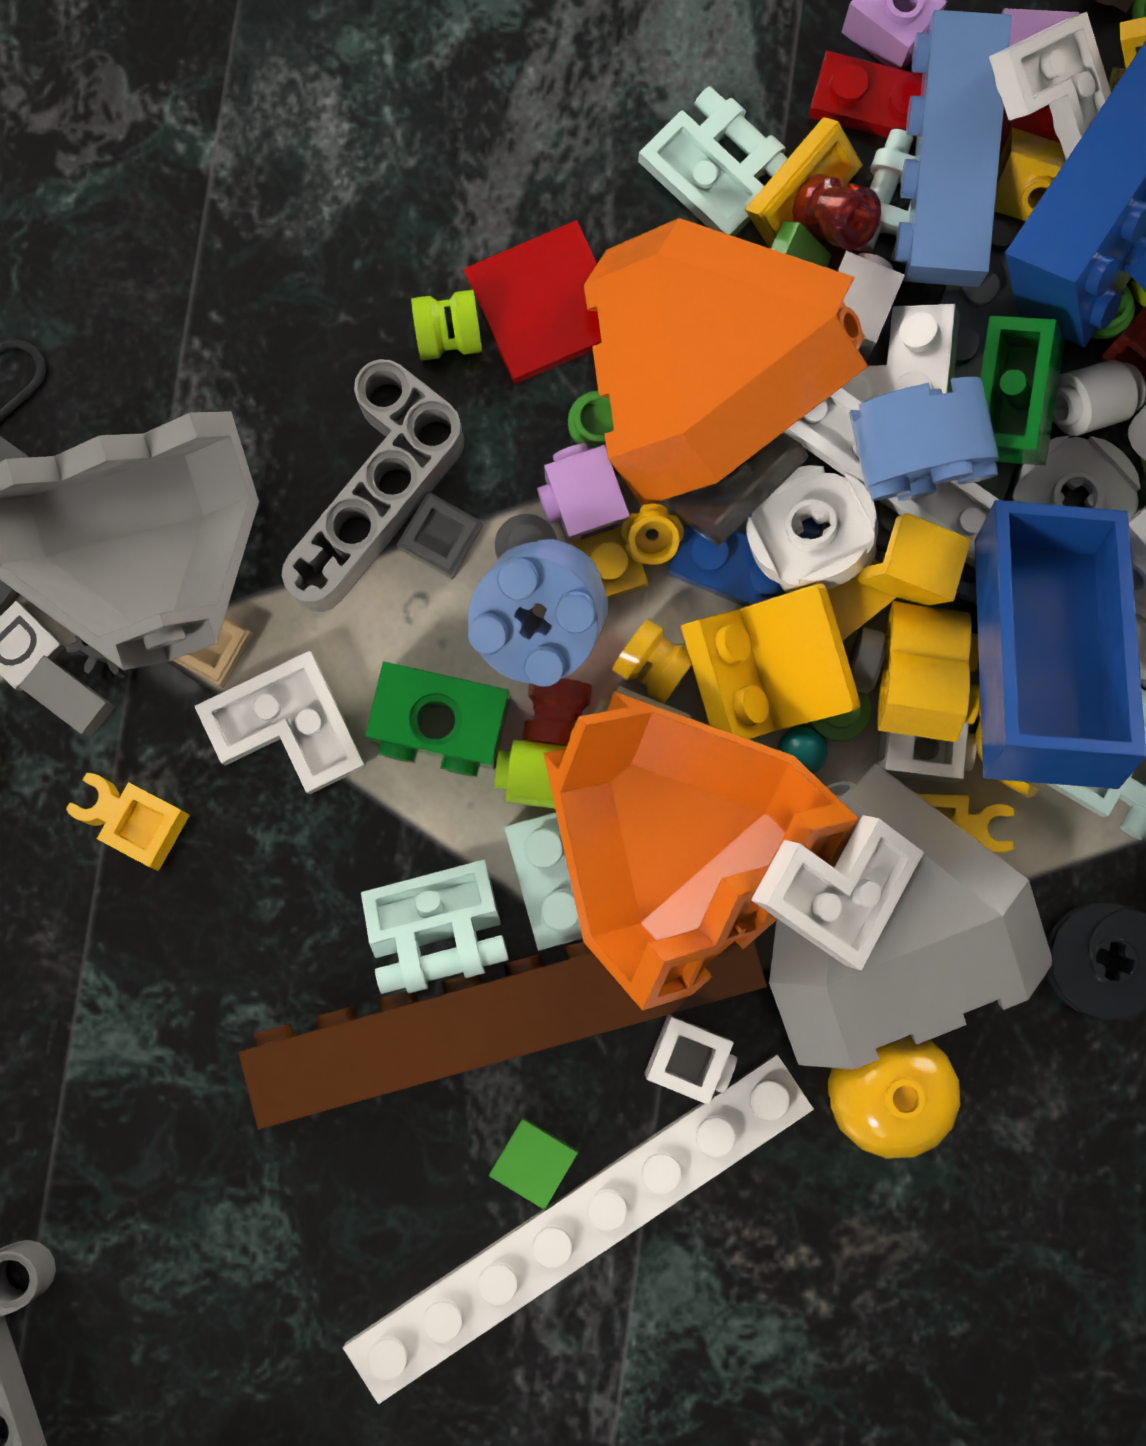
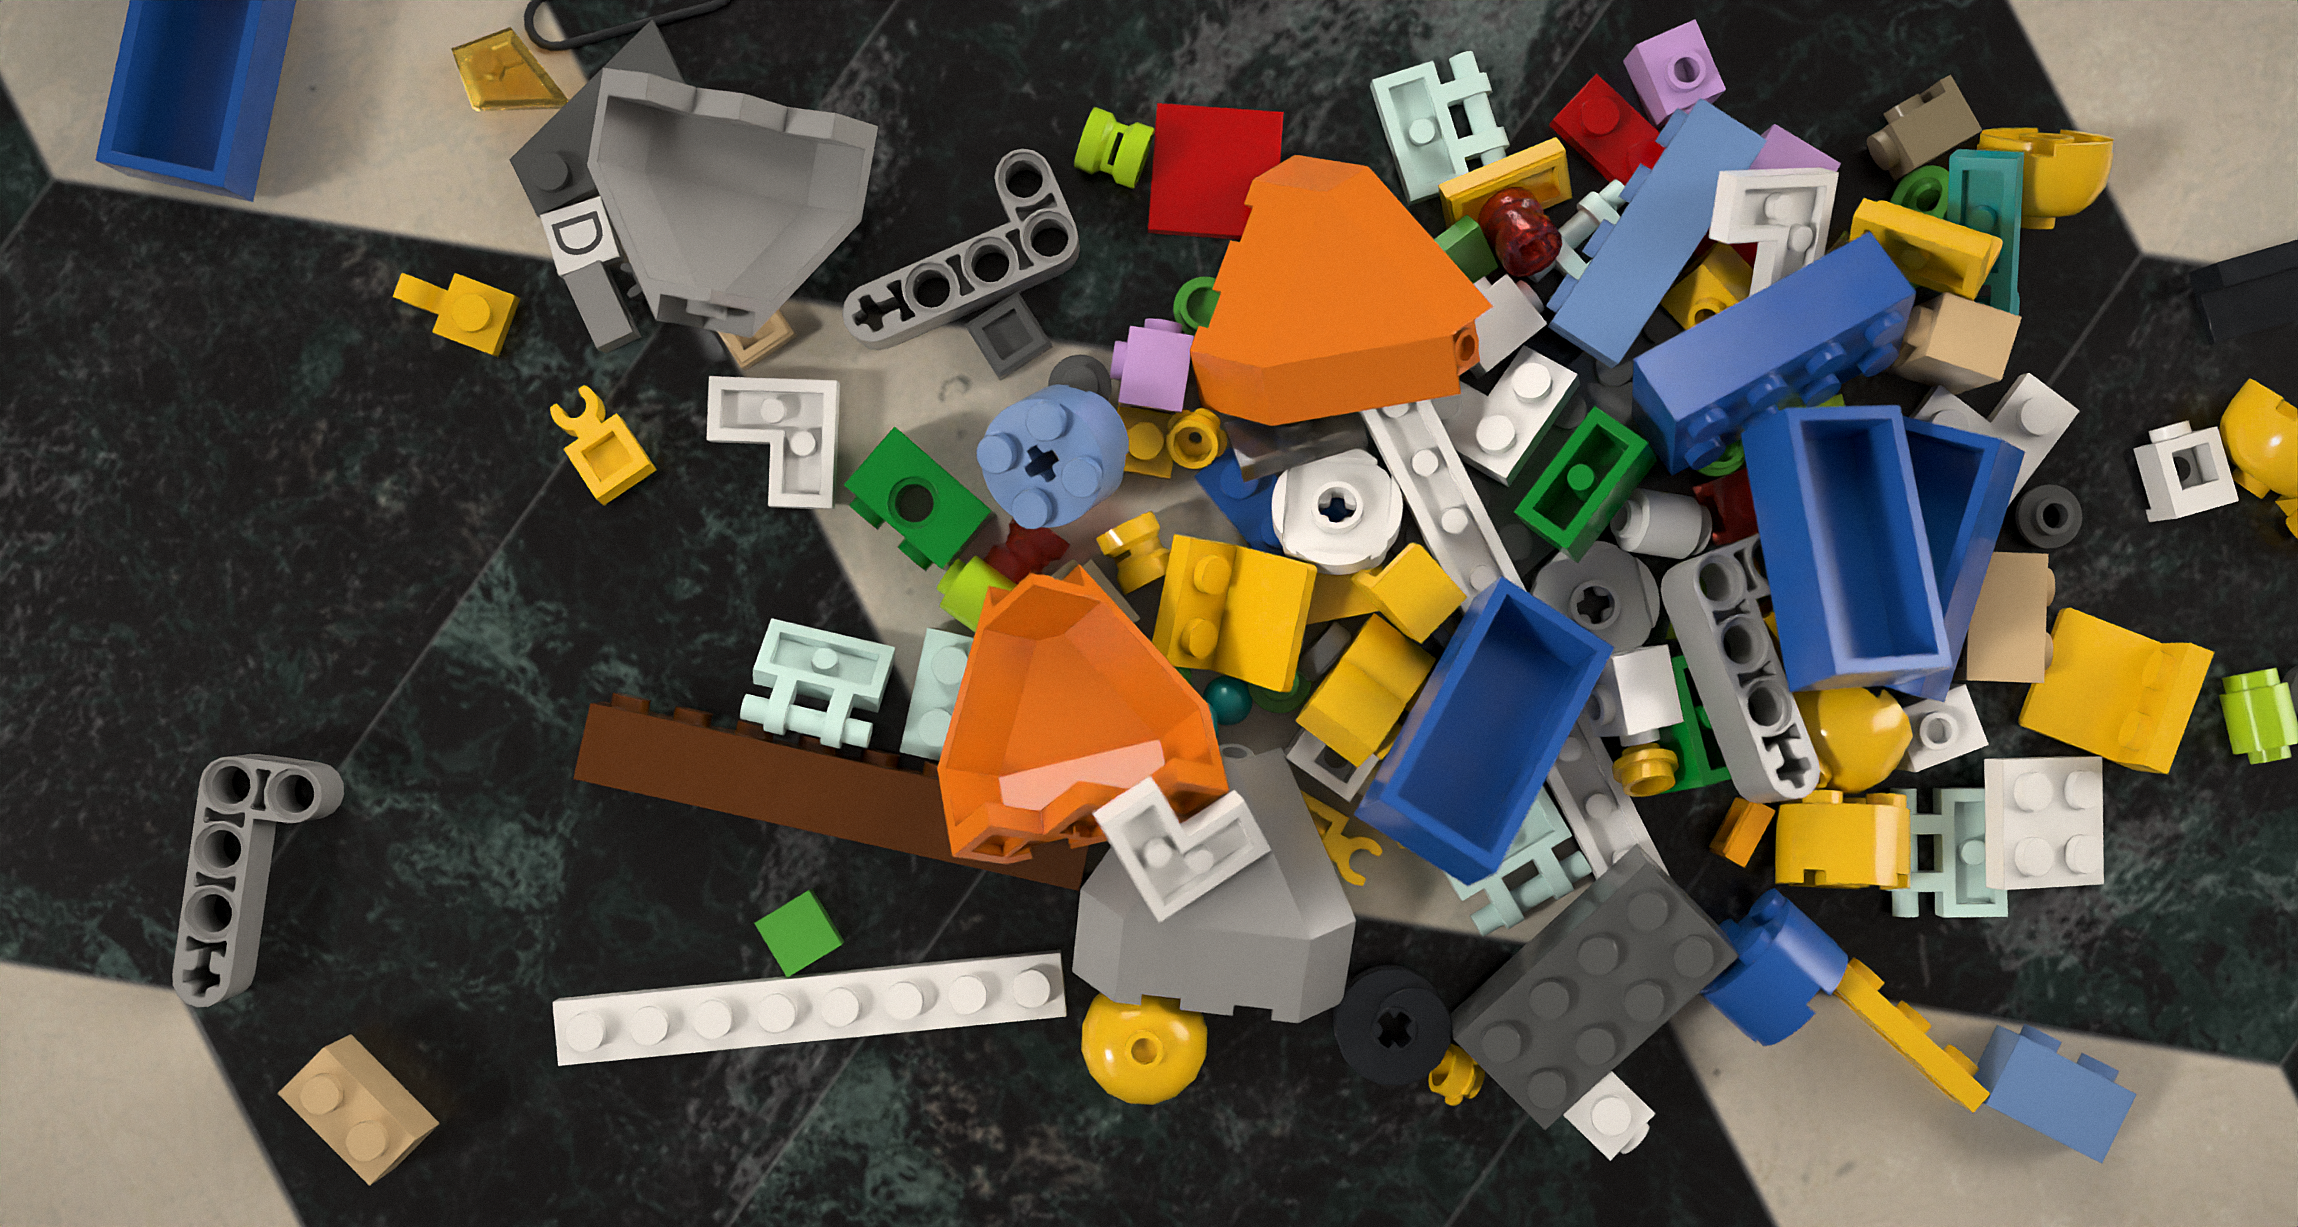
camera: 25 degrees right, 5 degrees up
white brick [644,1014,738,1105] -> none
medium blue brick [849,377,999,501] -> none

